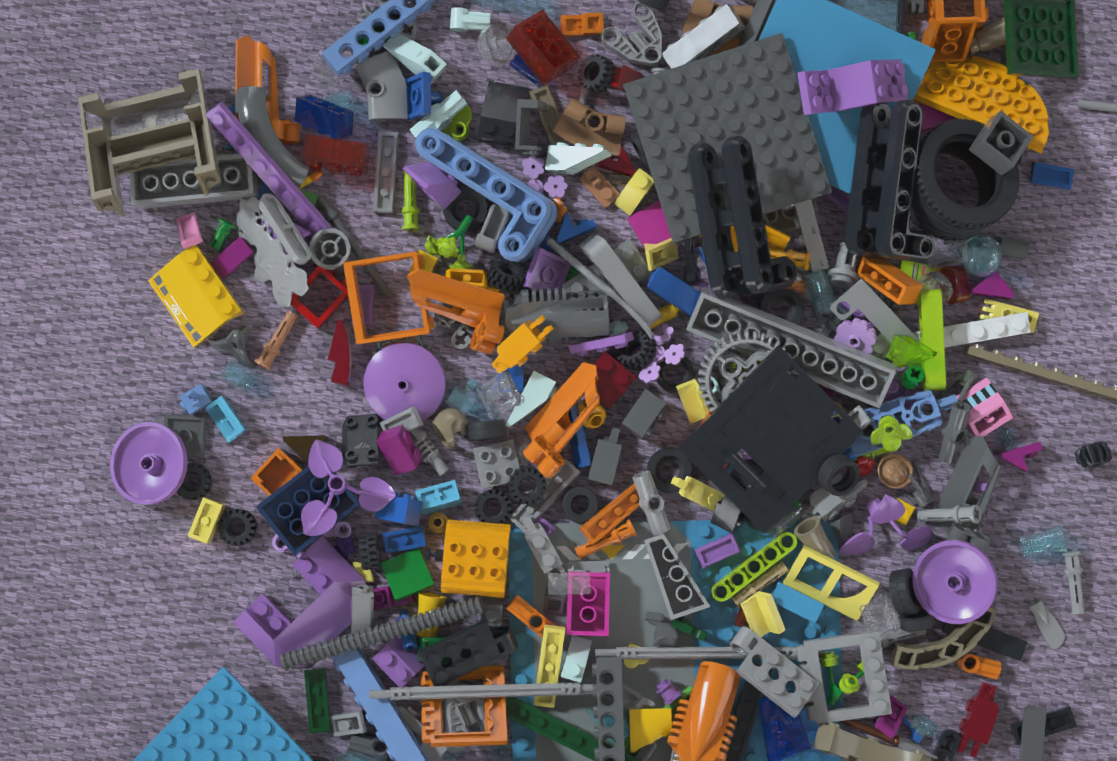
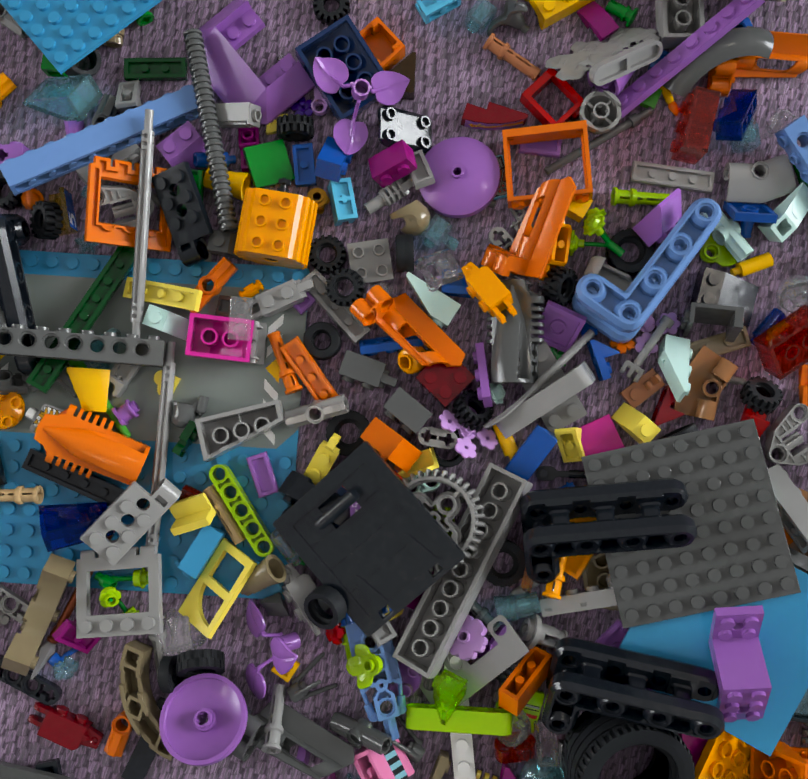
camera: 90 degrees right, 0 degrees up
medium nougat hat [878,453,913,489] -> none
green bush [900,365,925,390] -> none
none -> light orange piece [239,279,264,301]
none -> orange container [360,416,422,473]
none -> light grey beam [418,427,458,449]
none -> light grey hinge [619,315,675,383]
none -> yellow cylinder [730,252,774,277]

